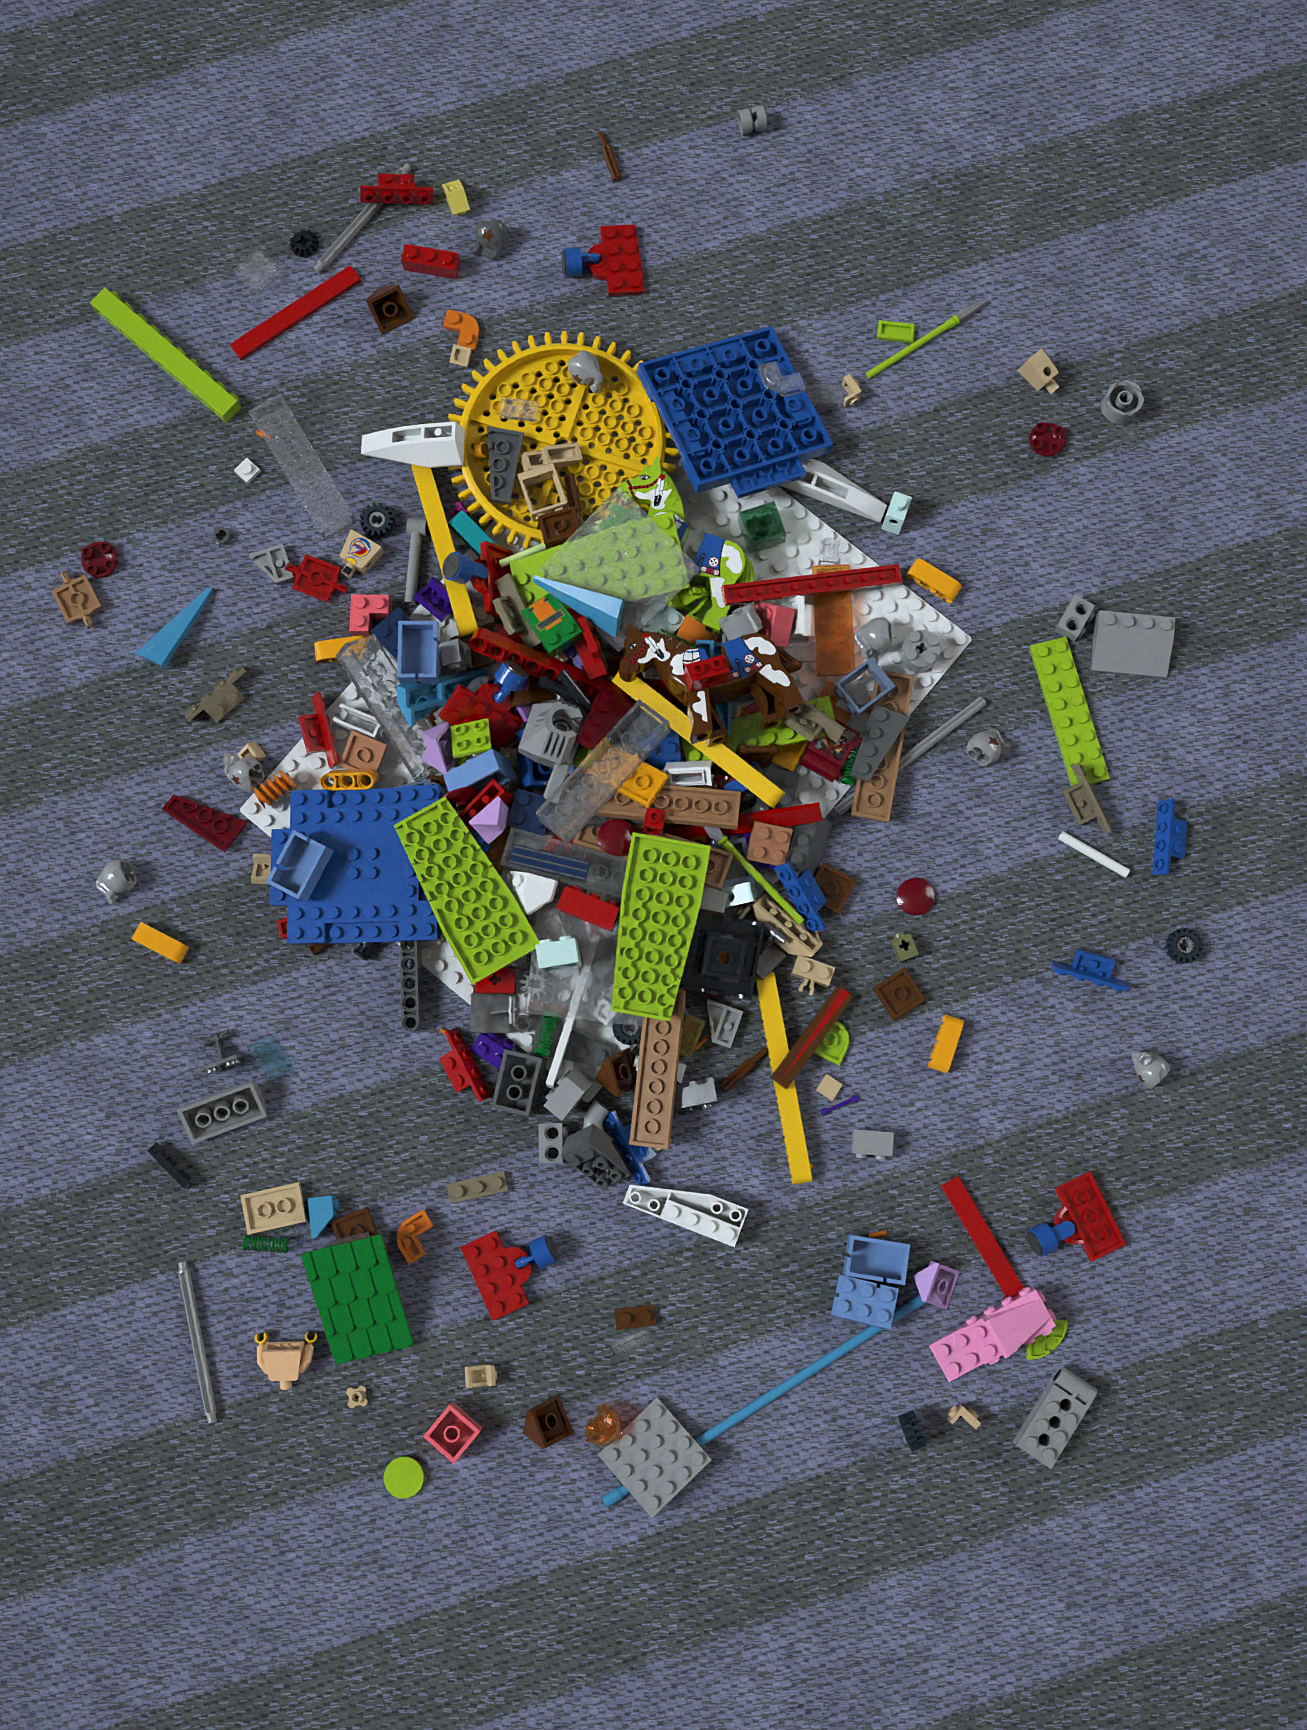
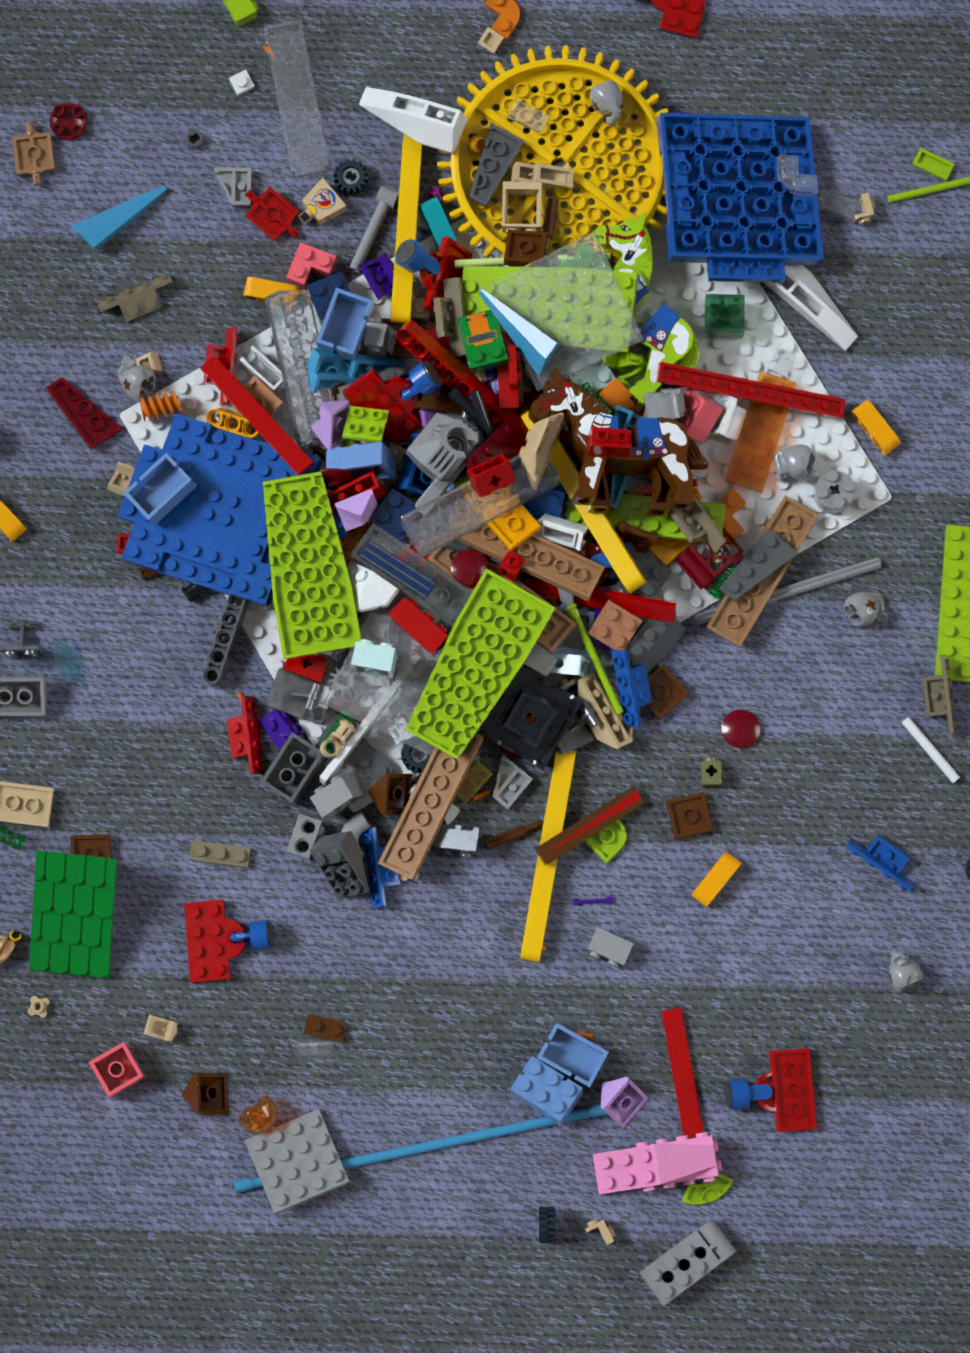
camera: 20 degrees right, 0 degrees up
dark azure slope [308,1195,339,1239] -> none
lime tile [384,1456,424,1498] -> none
orange plate [396,1209,434,1265] -> none
white wedge [623,1185,748,1247] -> none
tan brick [791,955,835,996] -> none
tan tile [816,1074,843,1101] -> none
sand blue window [834,657,895,718] -> none
light aqua torso [881,492,912,535] -> none
none -> red tile [199,355,314,475]
none -> tan connector [320,719,356,758]
none -> red brick [467,454,516,498]
none -> tan wedge [519,412,564,490]

